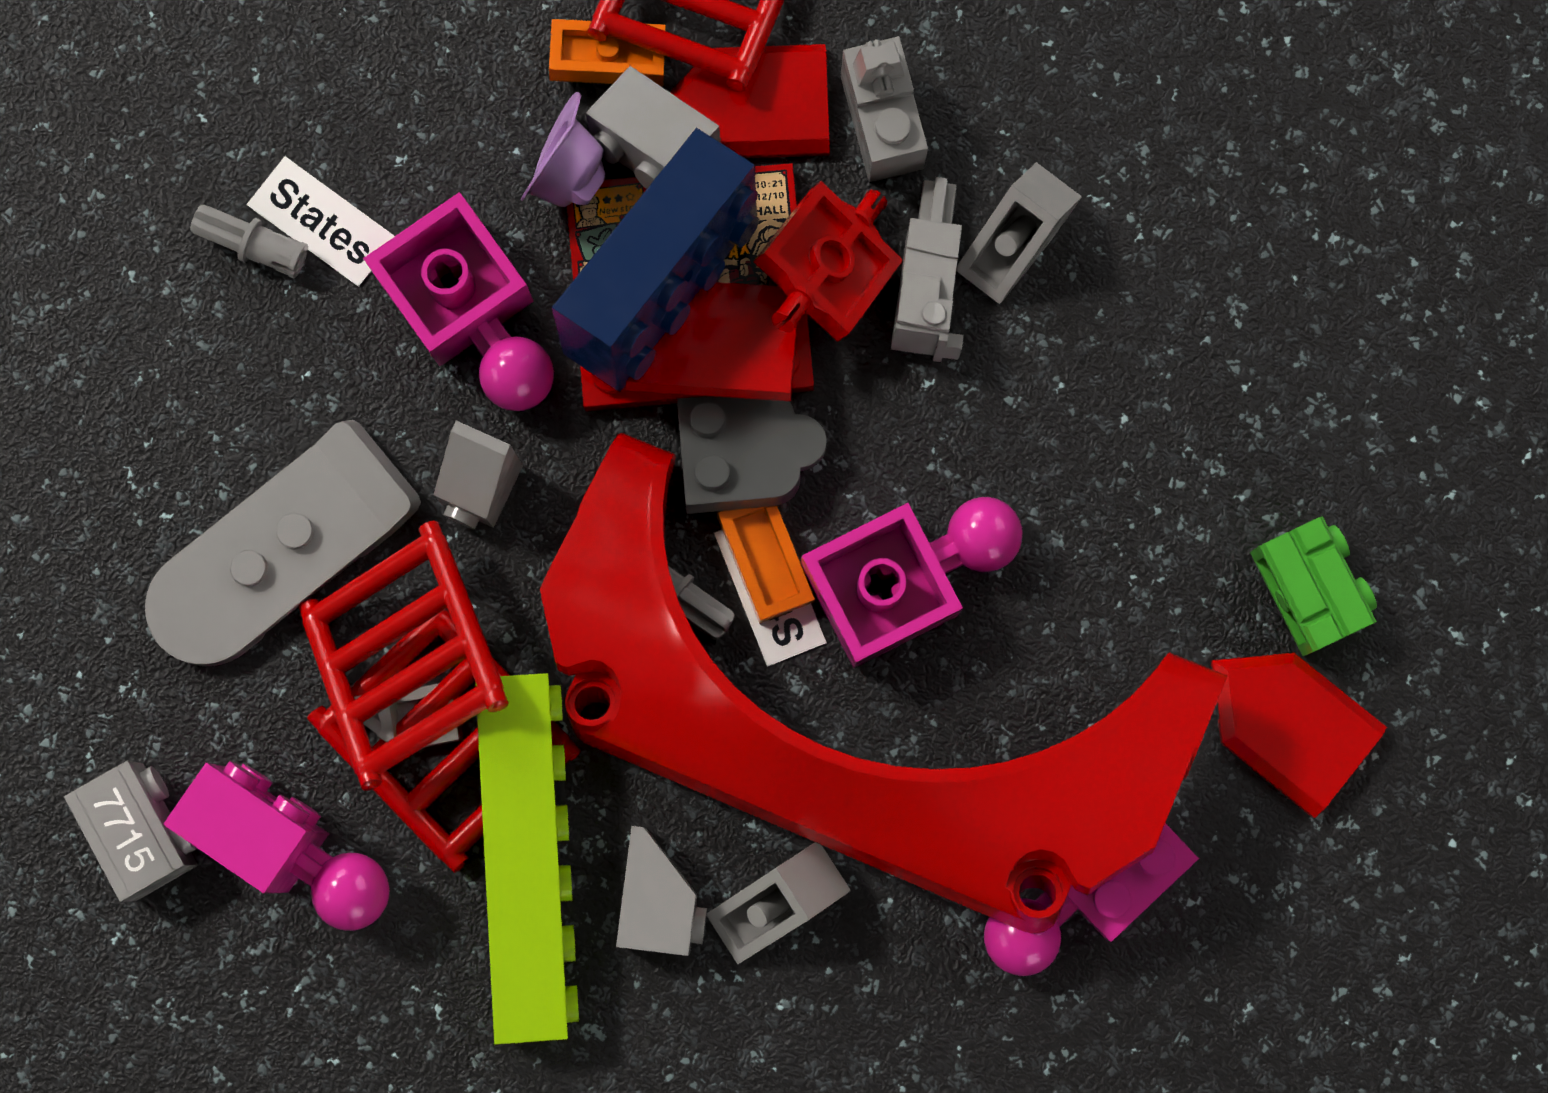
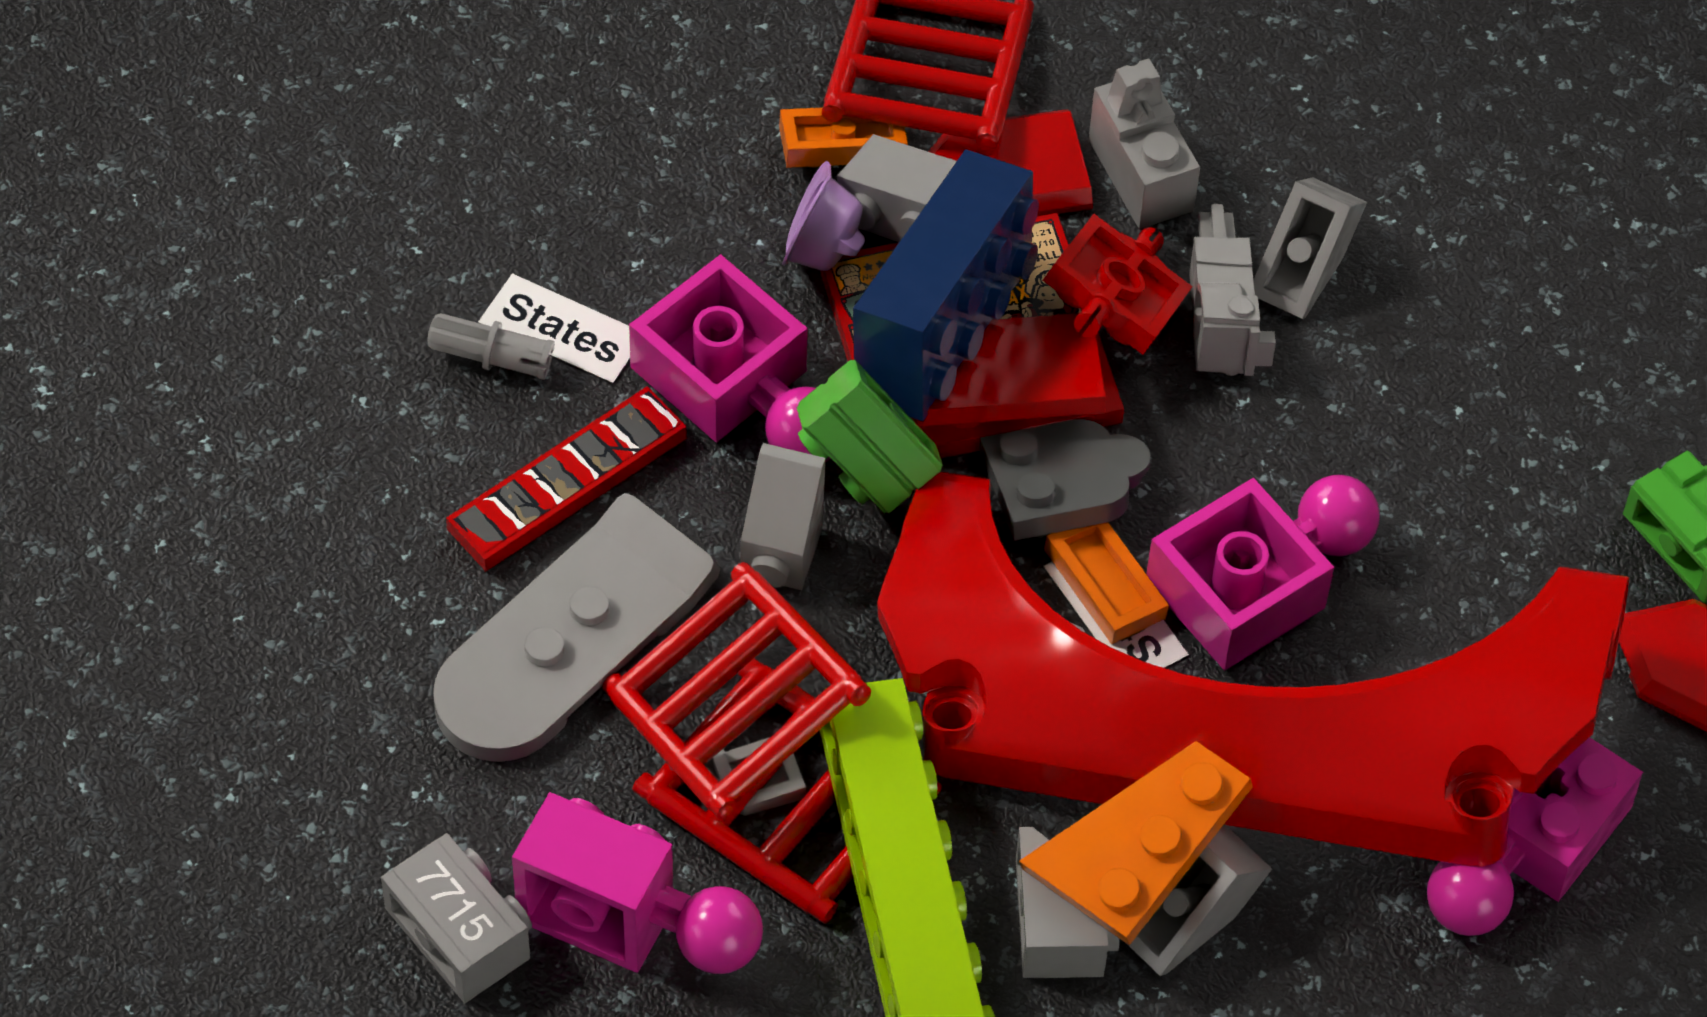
camera: 10 degrees left, 25 degrees down
none -> tile [446,386,687,572]
none -> bright green brick [796,359,943,513]
none -> orange wing [1019,741,1253,946]

